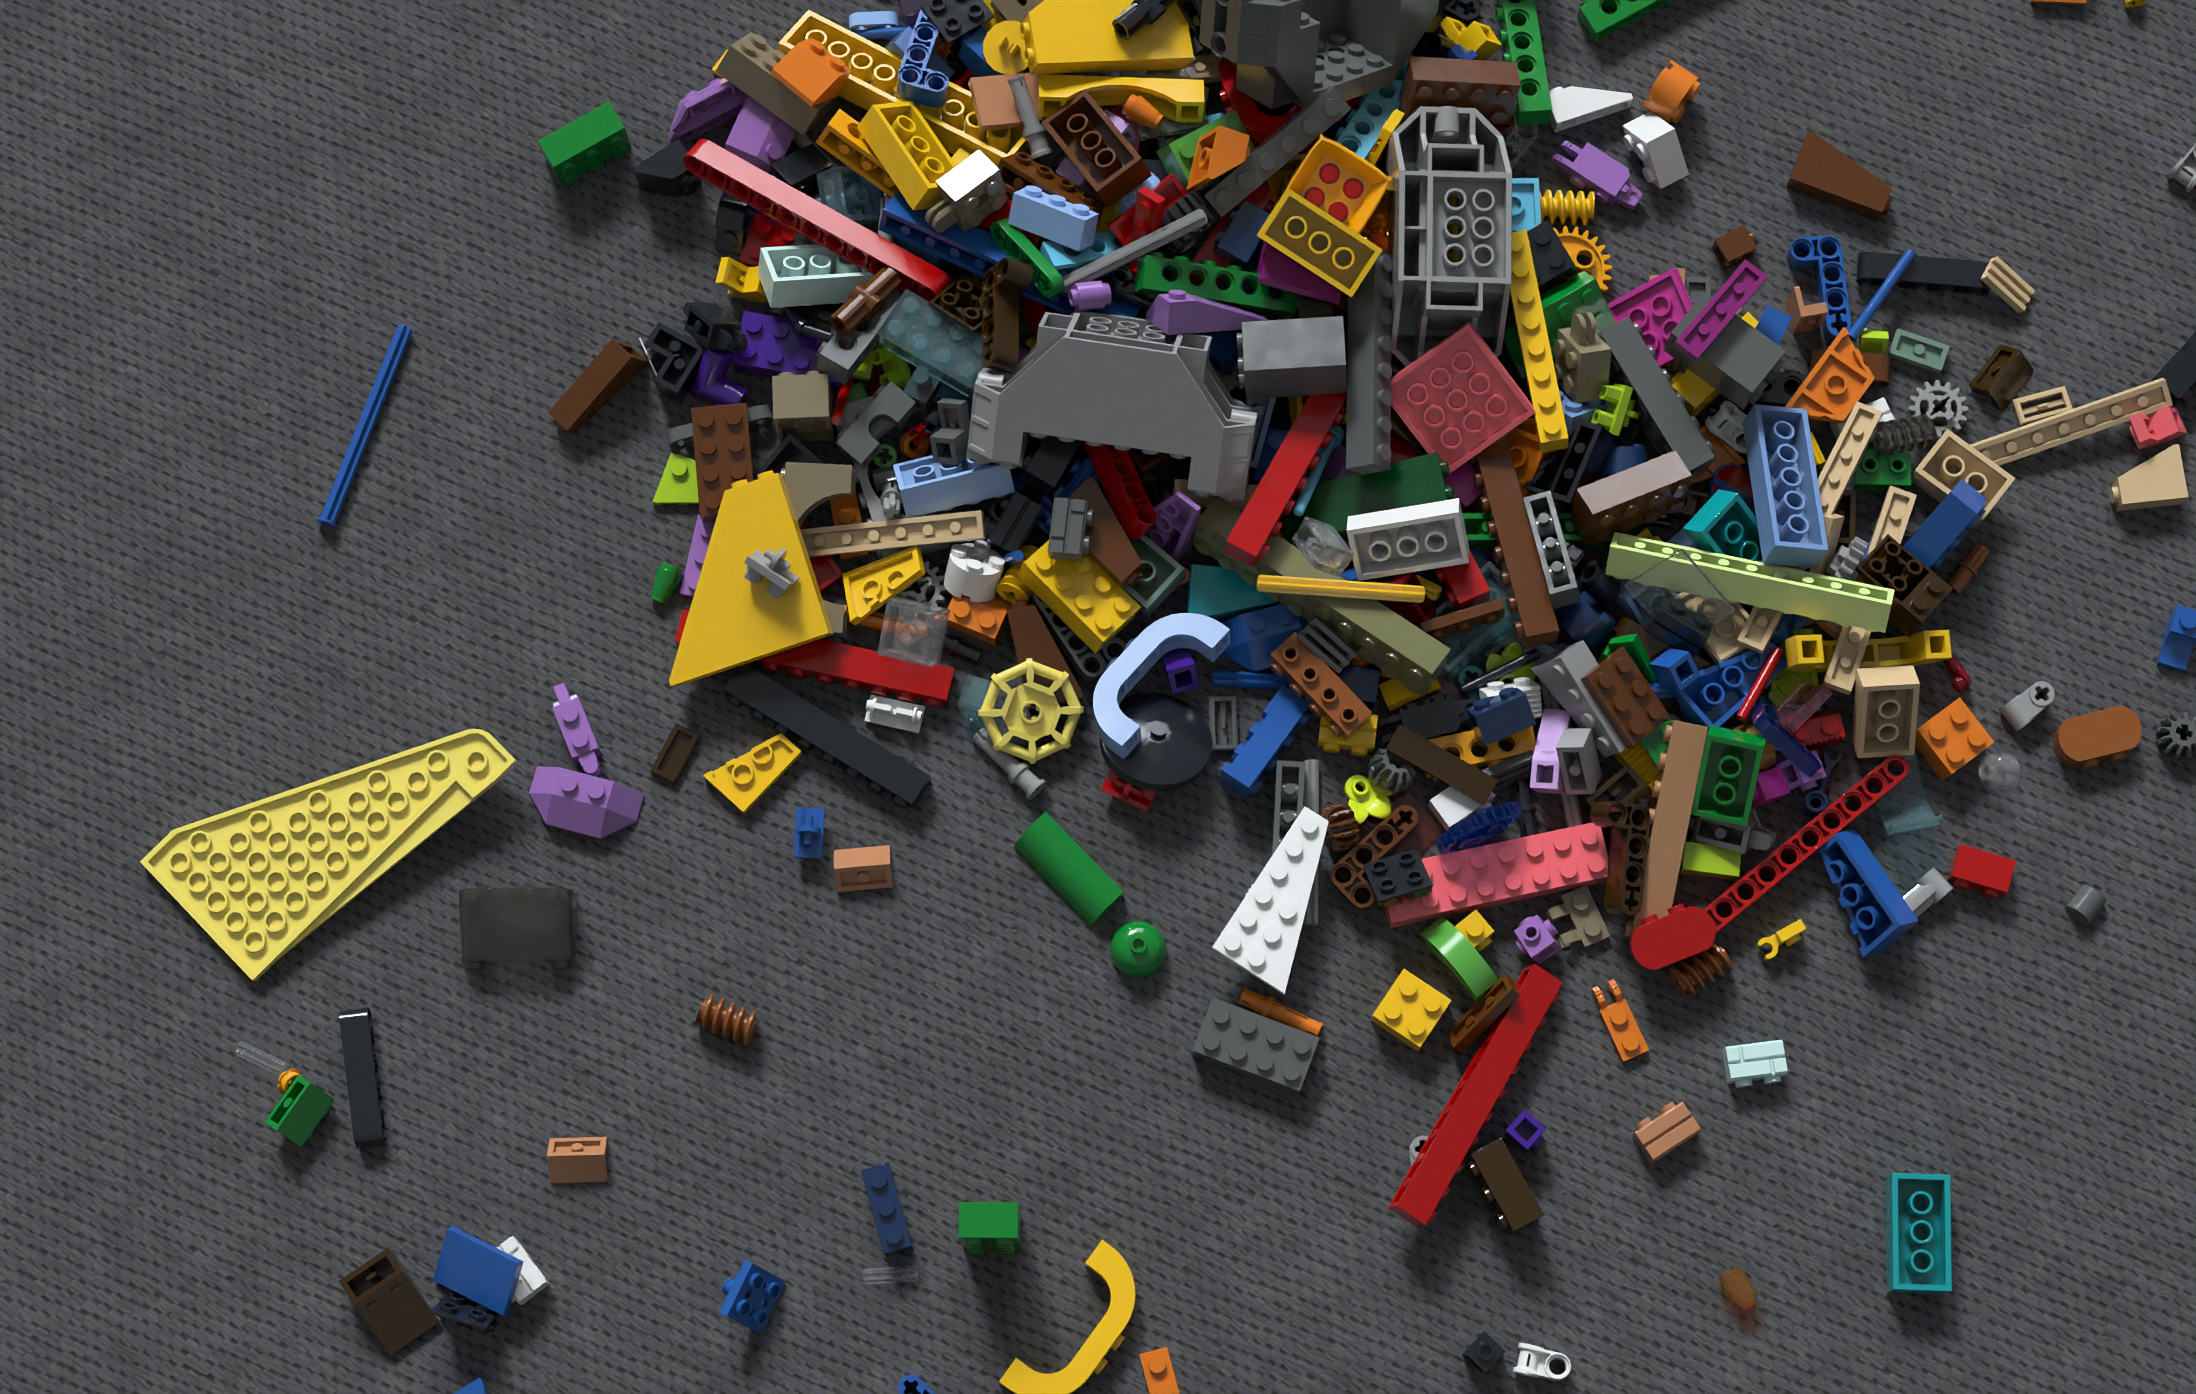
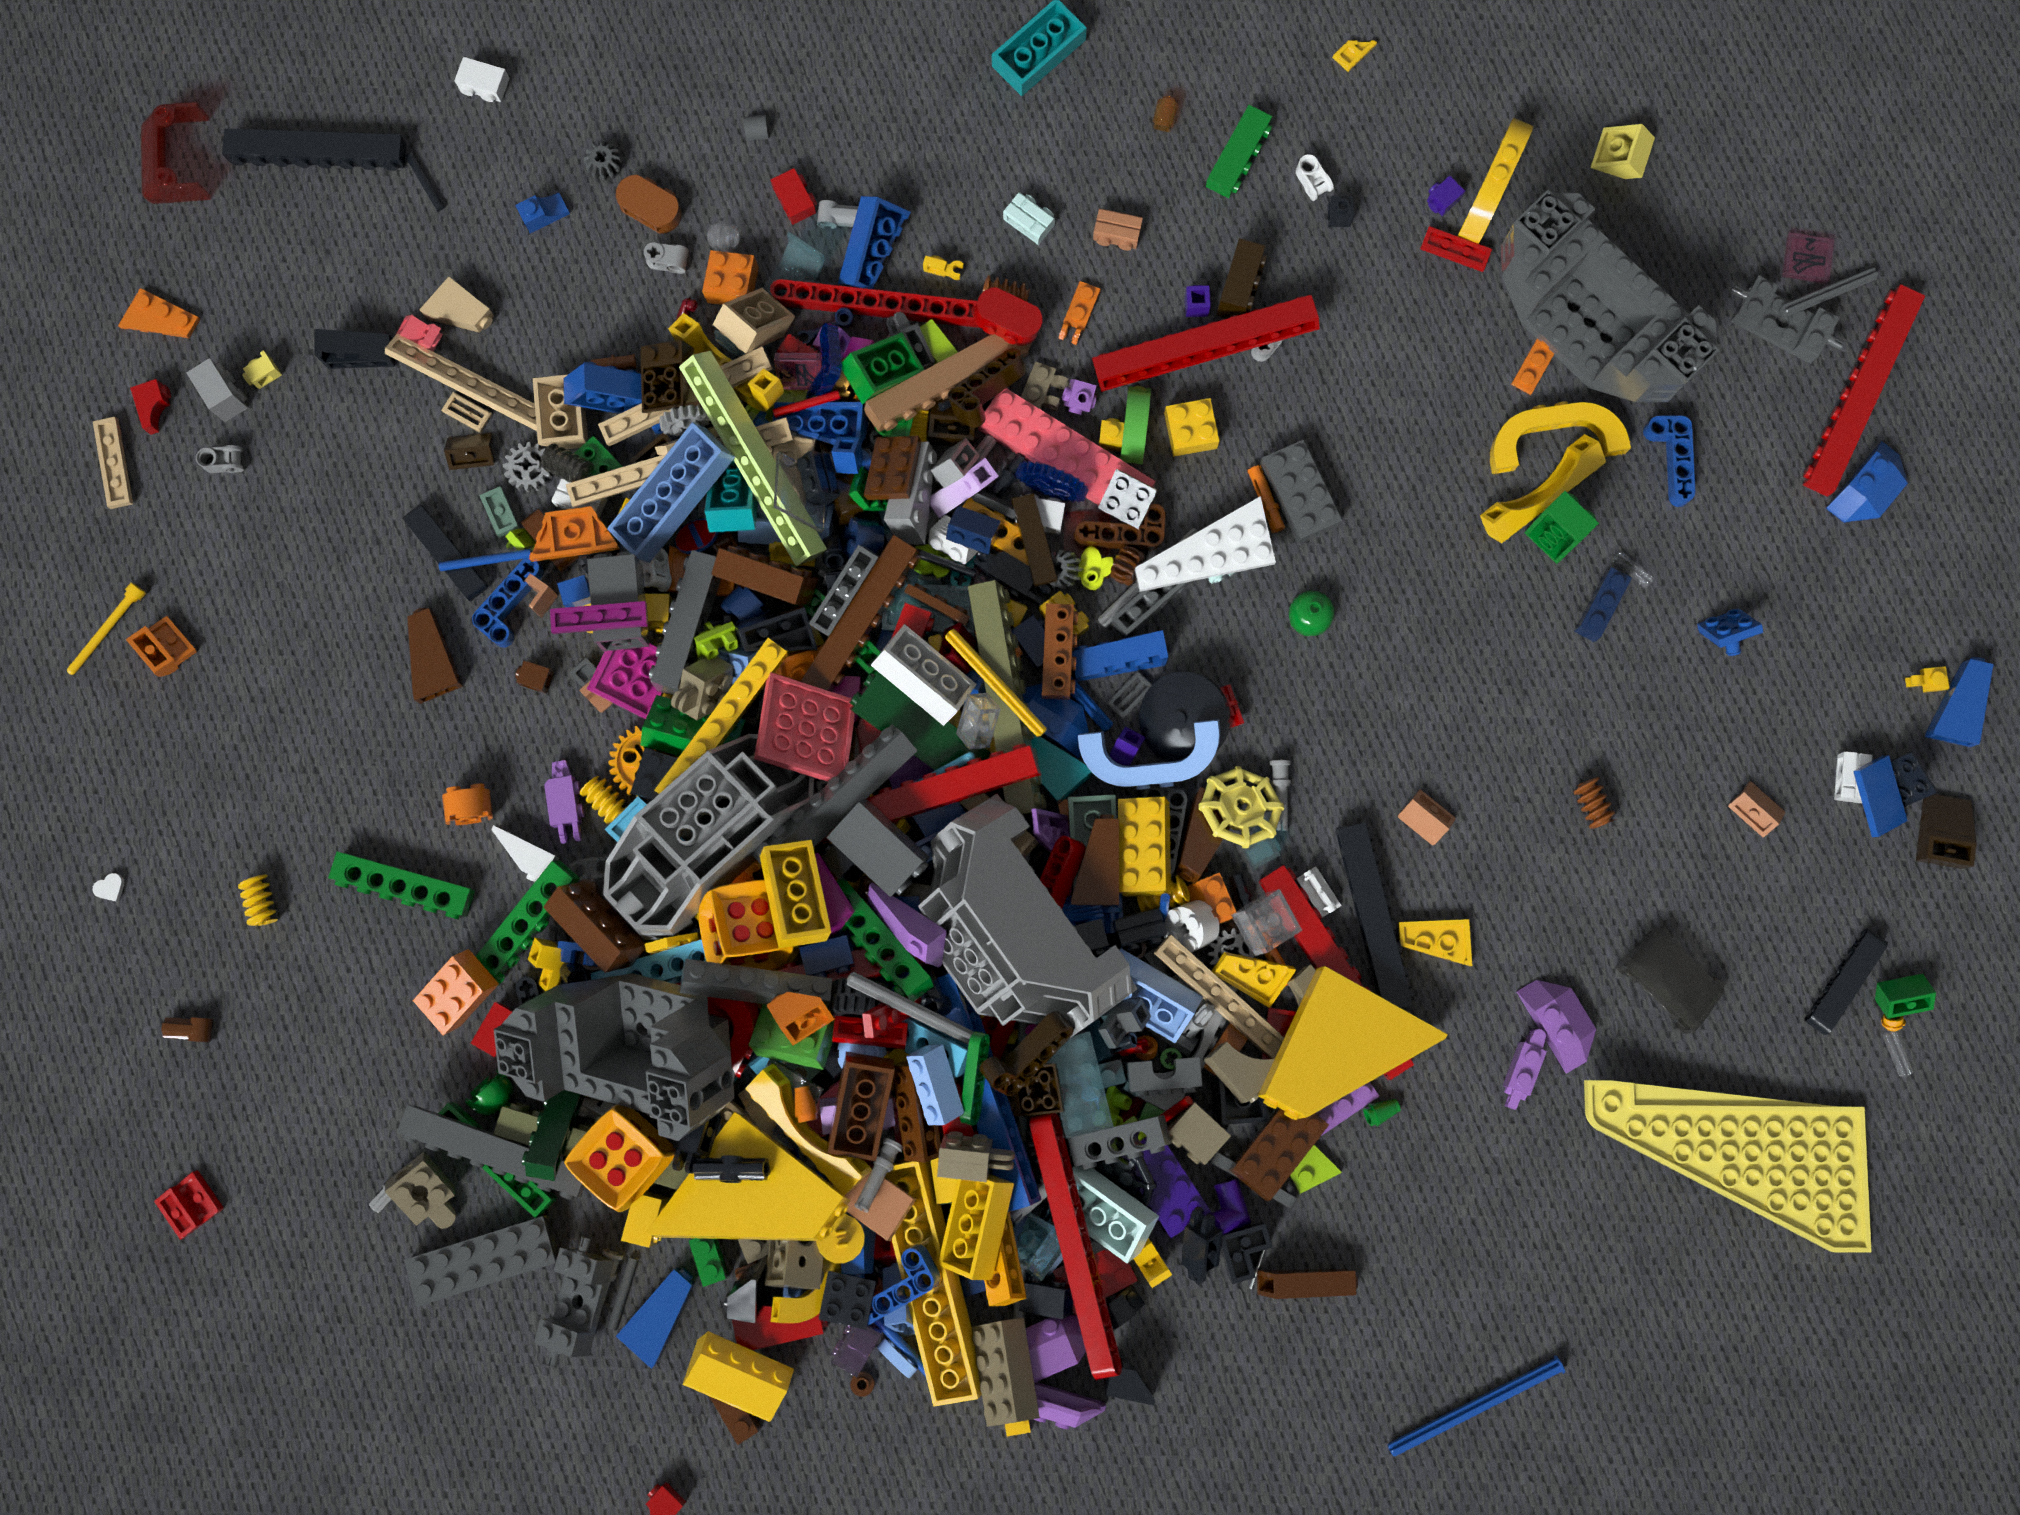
camera: 135 degrees left, 5 degrees up
green brick [538,101,631,186] -> none
dark brown tile [650,723,701,785] -> none
light grey hips [744,548,800,599] -> none
orange slope [770,38,852,107] -> none
blue hips [794,807,825,859] -> none
reddish brown piece [829,267,901,336] -> none
green brick [1014,812,1124,927] -> none
dark grey brick [1048,497,1094,562] -> none
medium lavender brick [1068,280,1112,311] -> none
dark grey tile [1297,615,1358,674] -> none
reddish brown plate [1447,974,1520,1053] -> none
white brick [1622,112,1689,189] -> none
tan tile [1981,256,2035,313] -> none
none -> green brick [1206,105,1273,199]
none -> yellow arch [1480,434,1606,544]

